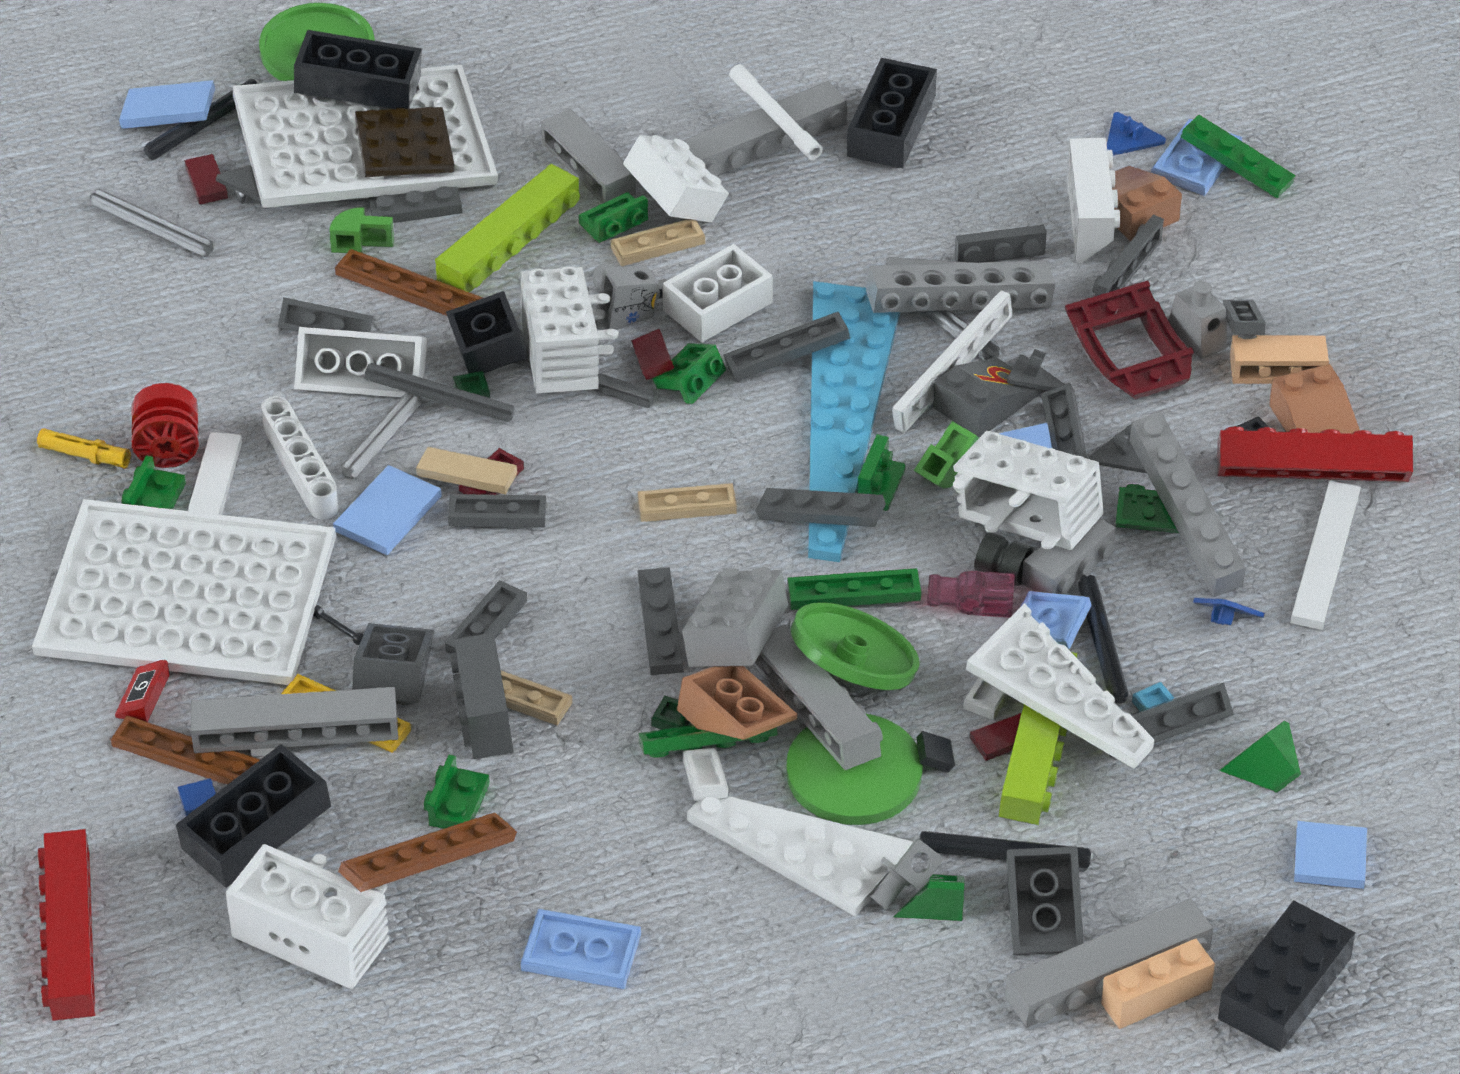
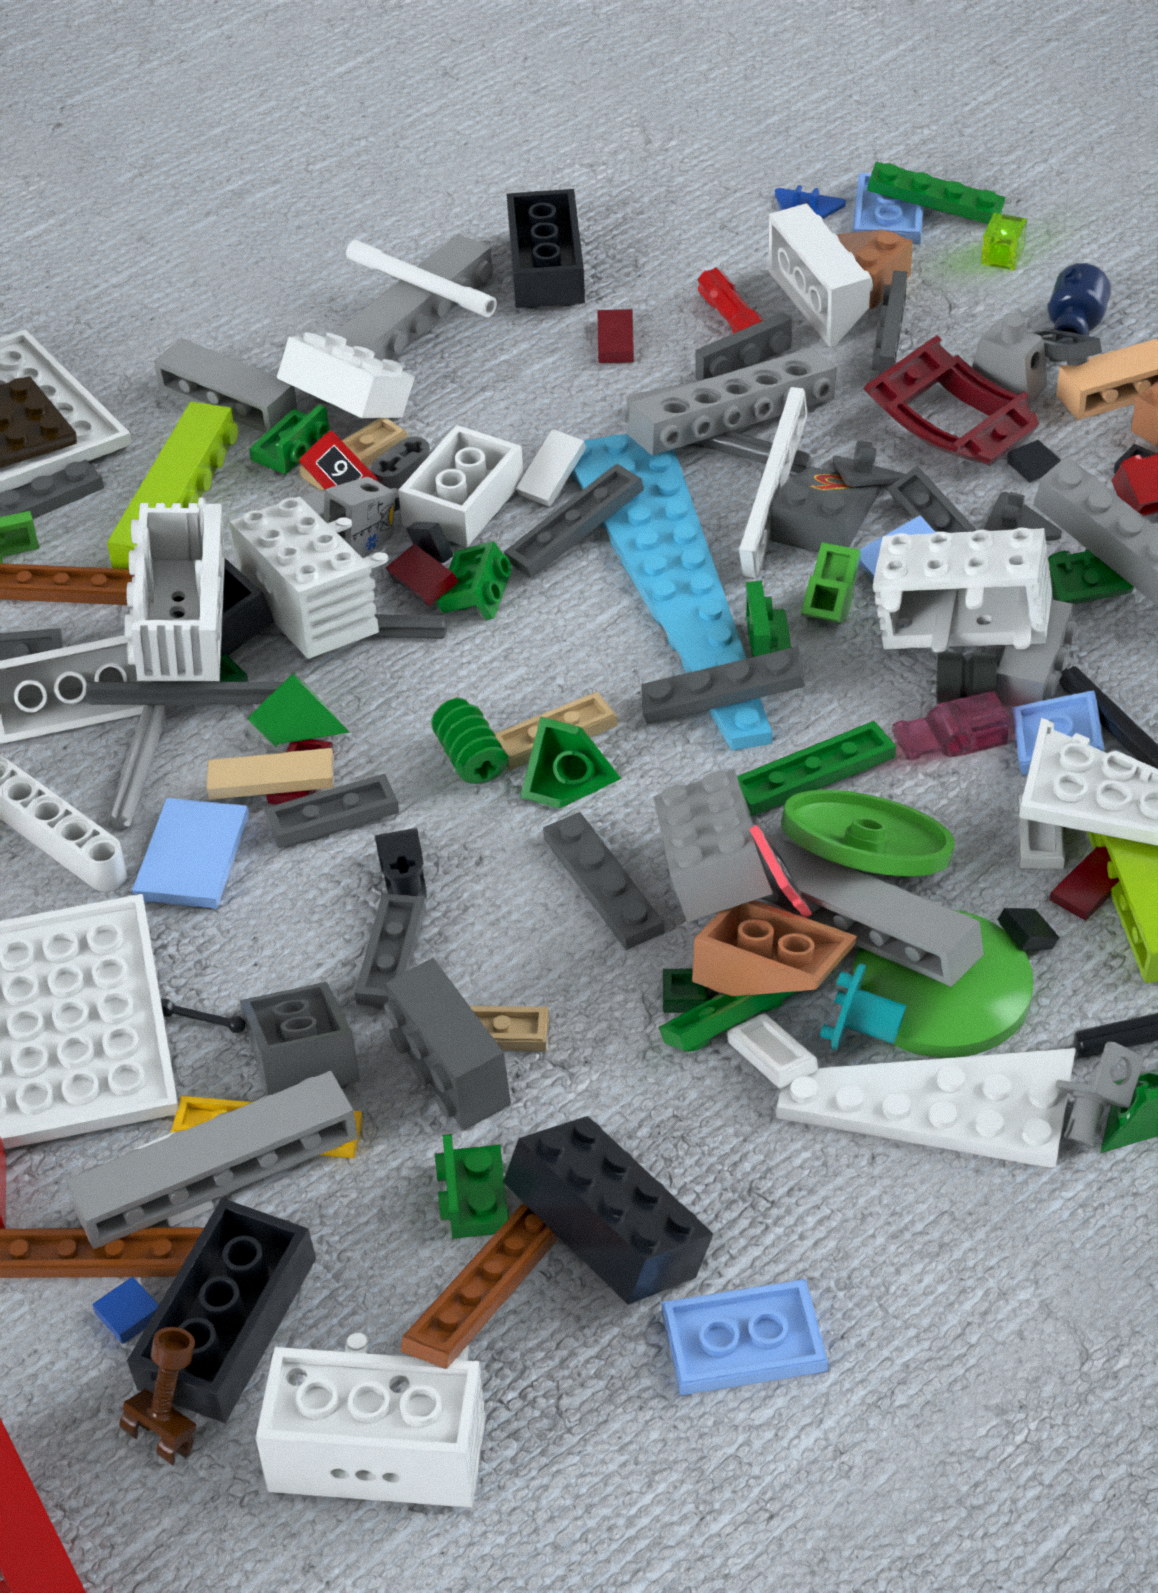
camera: 20 degrees left, 0 degrees up
none -> reddish brown bar [119,1327,197,1466]
none -> white piece [124,497,225,681]
none -> green slope [247,672,350,747]
none -> slope [299,430,378,490]
none -> dark grey beam [371,437,430,489]
none -> black piece [375,827,427,898]
none -> black tile [406,522,453,563]
none -> green piece [431,697,508,784]
none -> black brick [503,1116,714,1305]
none -> white tile [516,429,587,507]
none -> green slope [520,717,622,808]
none -> dark red tile [597,309,634,363]
none -> red axle [697,267,764,334]
none -> coral piece [749,825,812,918]
none -> teal piece [820,963,907,1051]
none -> clear neon green brick [981,213,1027,270]
none -> black tile [1007,439,1061,483]
none -> dark blue piece [1047,263,1111,335]

